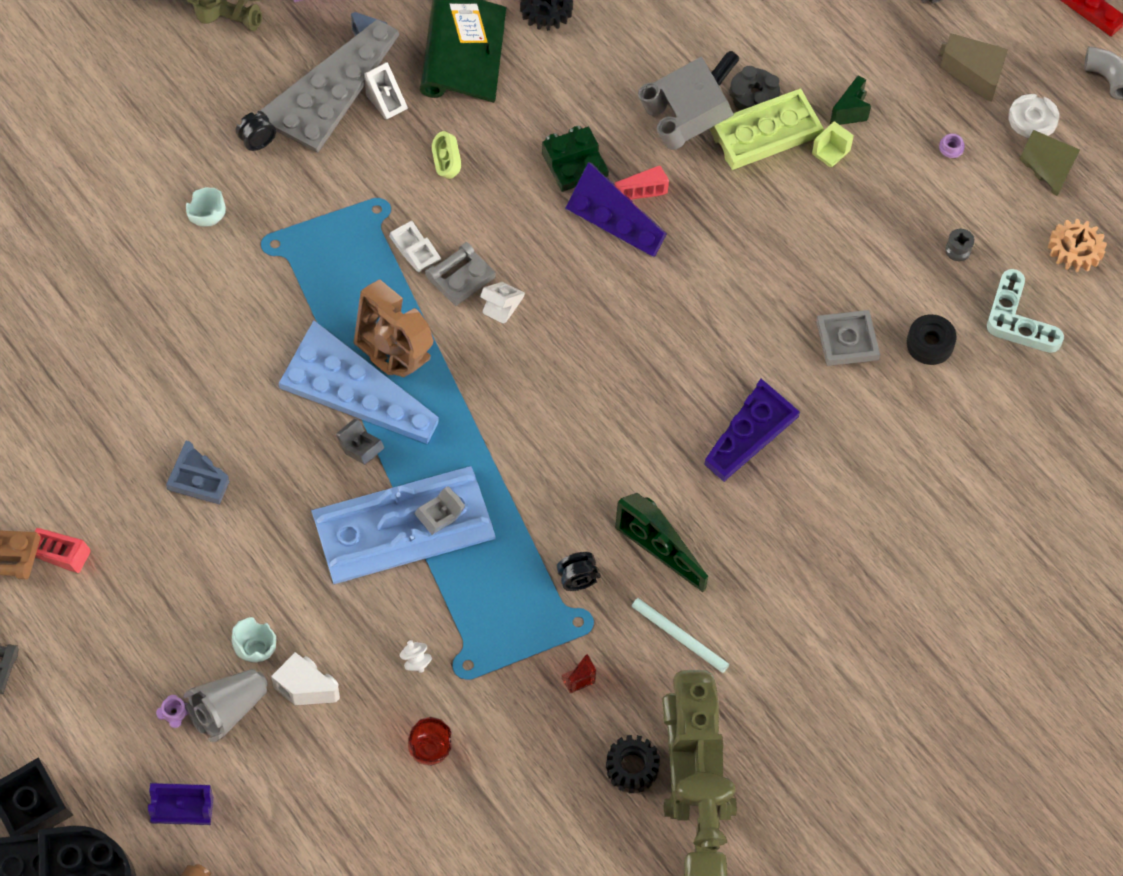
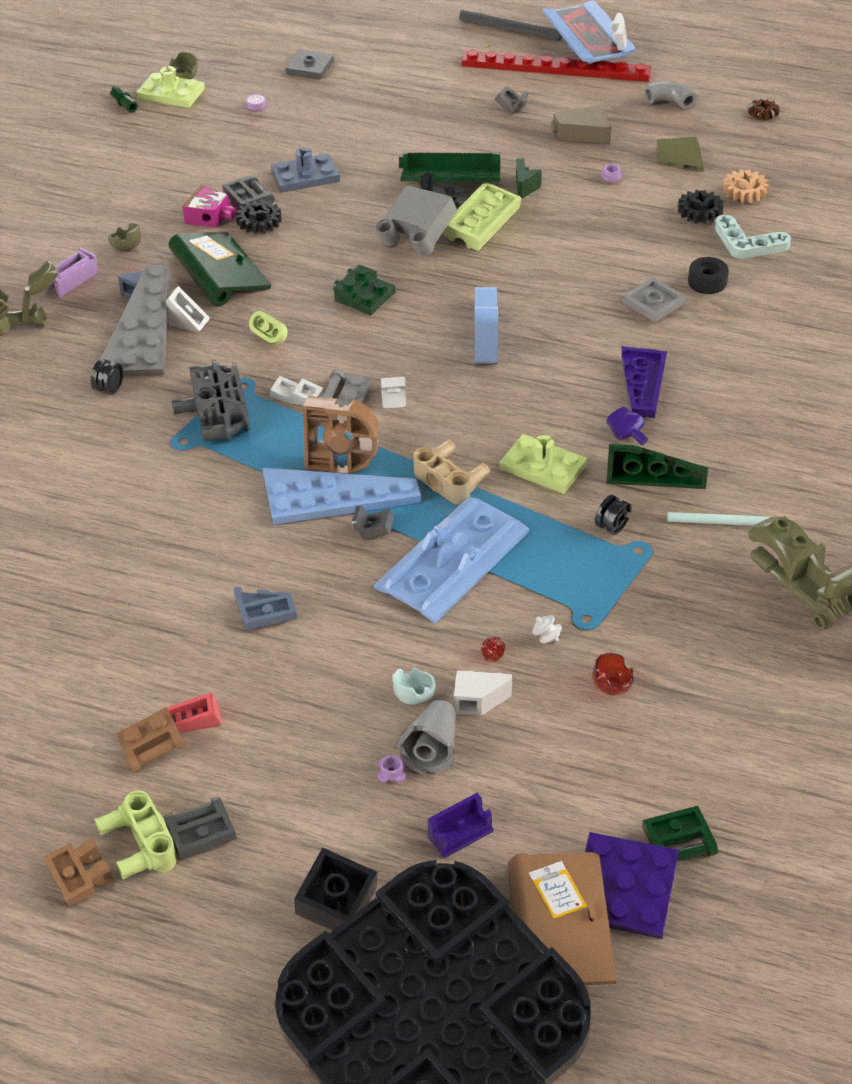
camera: 30 degrees left, 15 degrees down
light aqua hair [186,187,226,227] -> none
light grey bracket [414,486,465,535] -> none
clear red slope [562,654,596,693] -> none
dark purple wing [565,162,667,257] -> none
black tyre [606,735,660,793] -> none
coral slope [614,166,669,200] -> none
yellowish green panel [812,121,854,167] -> none
dark grey wheel [945,228,975,262] -> none
white tile [1008,94,1059,138] -> none
none -> dark grey piece [172,360,250,442]
none -> dark green door [399,152,500,185]
none -> tan piece [413,439,490,504]
none -> light blue beam [475,287,498,364]
none -> clear red plate [481,636,506,662]
none -> yellowish green plate [499,434,587,494]
none -> dark purple piece [606,407,648,445]
none -> black gear [678,189,724,224]

